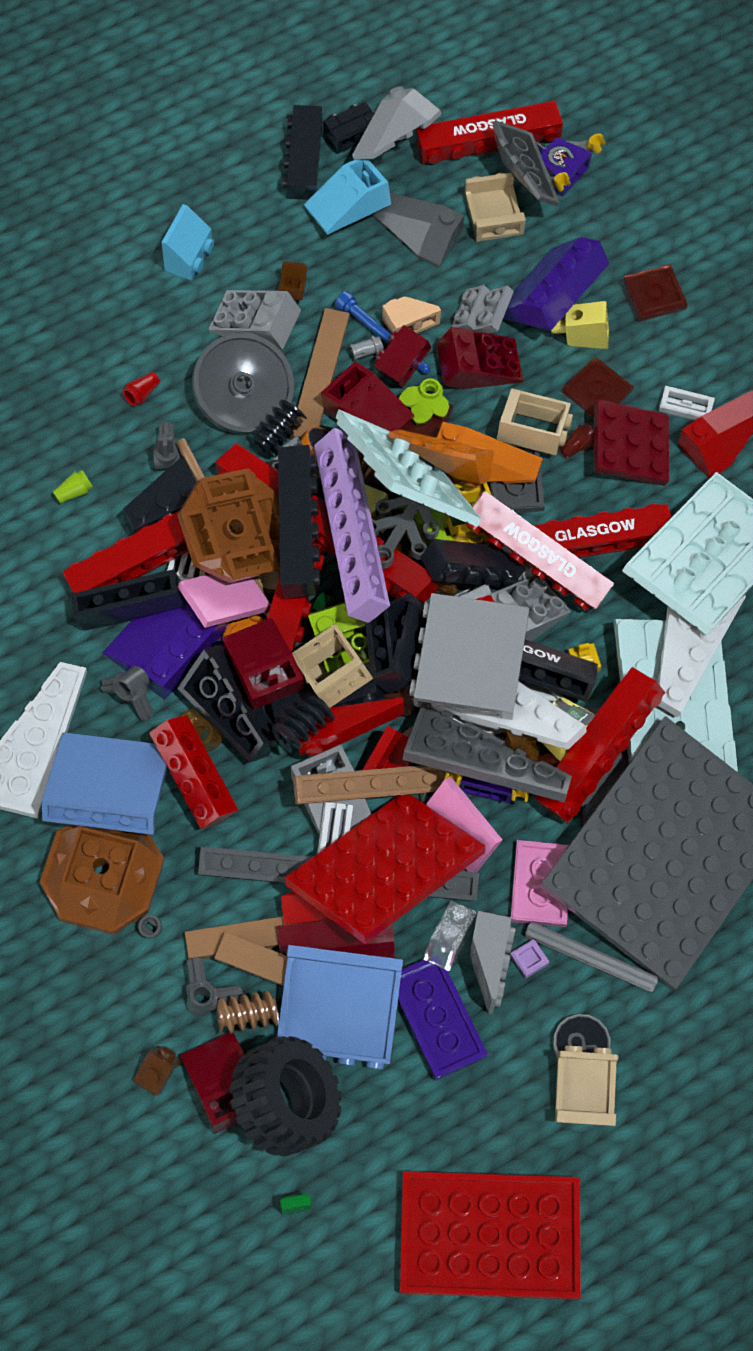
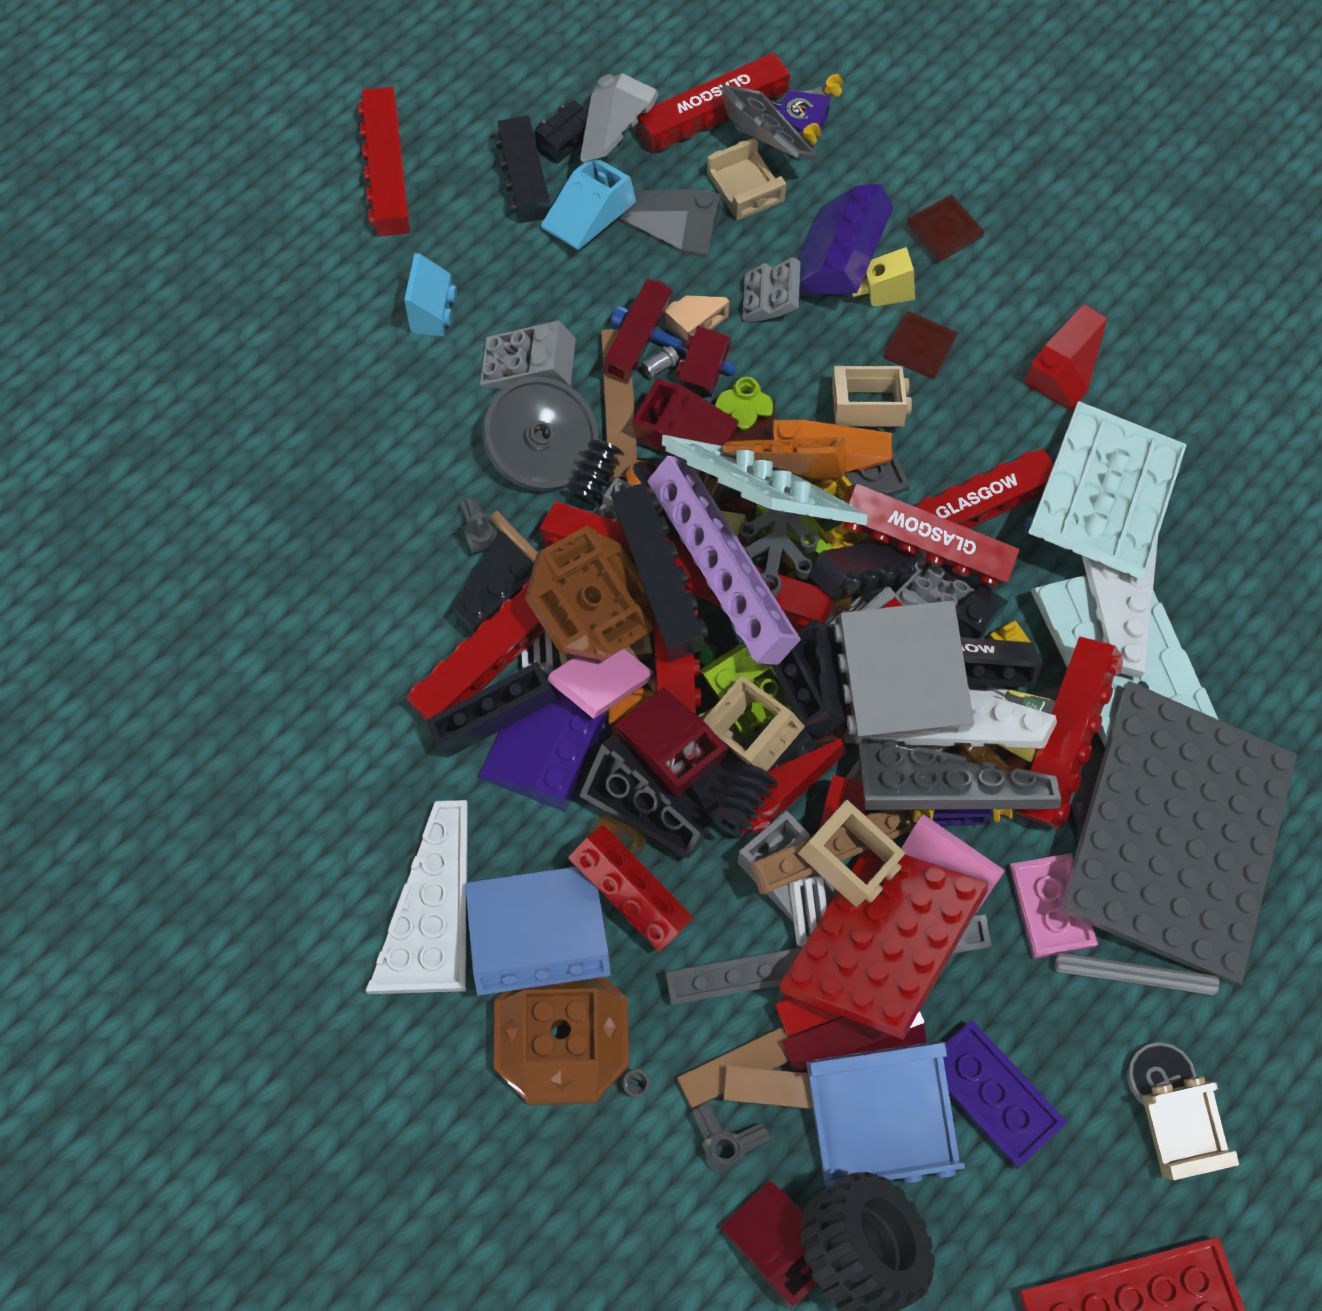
camera: 15 degrees left, 0 degrees up
lime cone [53,470,93,504] -> none
dark grey axle [100,666,154,721] -> none
red cone [122,372,160,406] -> none
reddish brown bracket [133,1046,182,1096] -> none
medium nougat piece [217,991,279,1035] -> none
reddish brown bracket [278,261,307,301] -> none
clear brick [424,901,477,971] -> none
dark red slope [436,327,524,389] -> none
light grey slope [470,911,515,1015] -> none
lavender tile [510,939,549,979] -> none
clear red cone [559,423,594,459] -> none
dark red plate [594,399,669,486] -> none
white tile [659,386,715,420] -> none
none -> red brick [358,87,410,237]
none -> dark red brick [602,278,673,384]
none -> tan window [798,800,905,907]
none -> black slope [957,585,1009,639]

